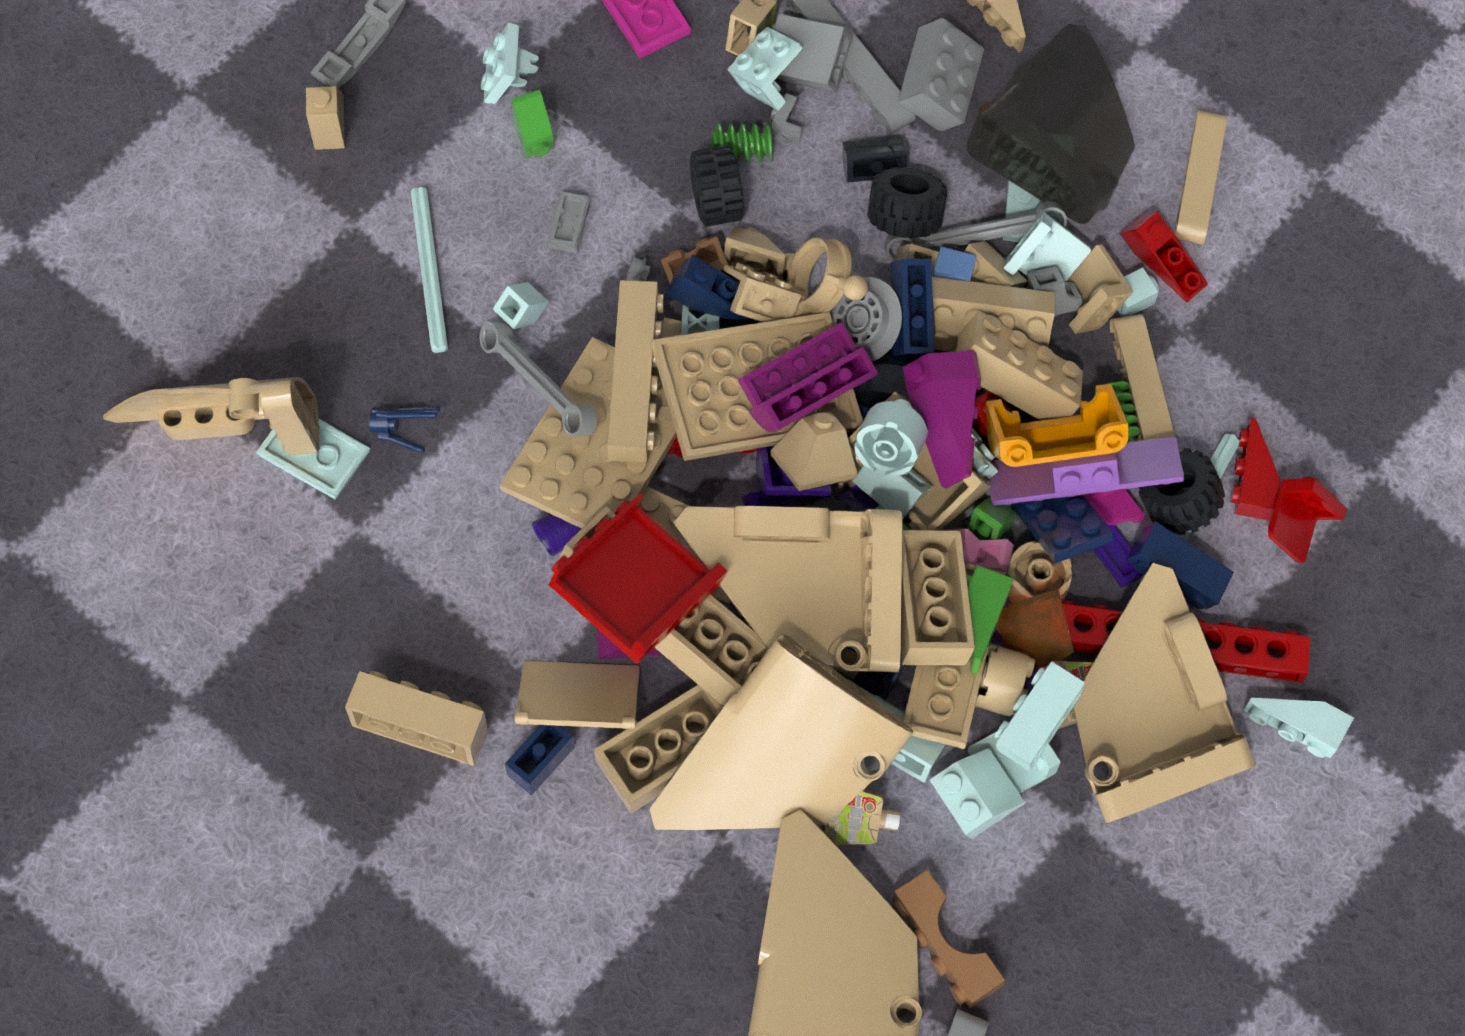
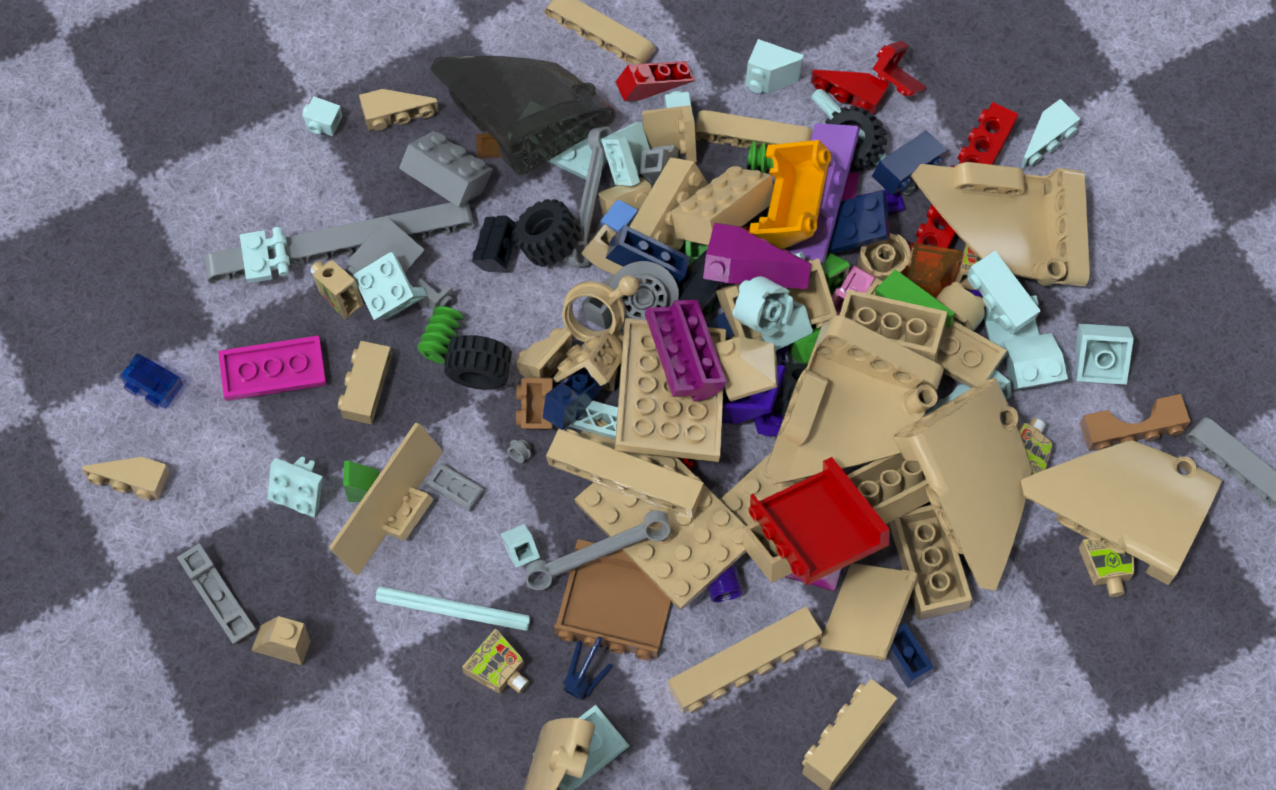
camera: 70 degrees left, 0 degrees up
none -> tan bracket [329,423,443,575]
none -> tan brick [338,341,392,424]
none -> torso [462,629,529,694]
none -> medium nougat panel [554,539,671,661]
none -> tan brick [667,606,822,713]
none -> light aqua slope [745,39,804,94]
none -> light aqua slope [1076,324,1134,385]
none -> torso [1079,539,1134,597]

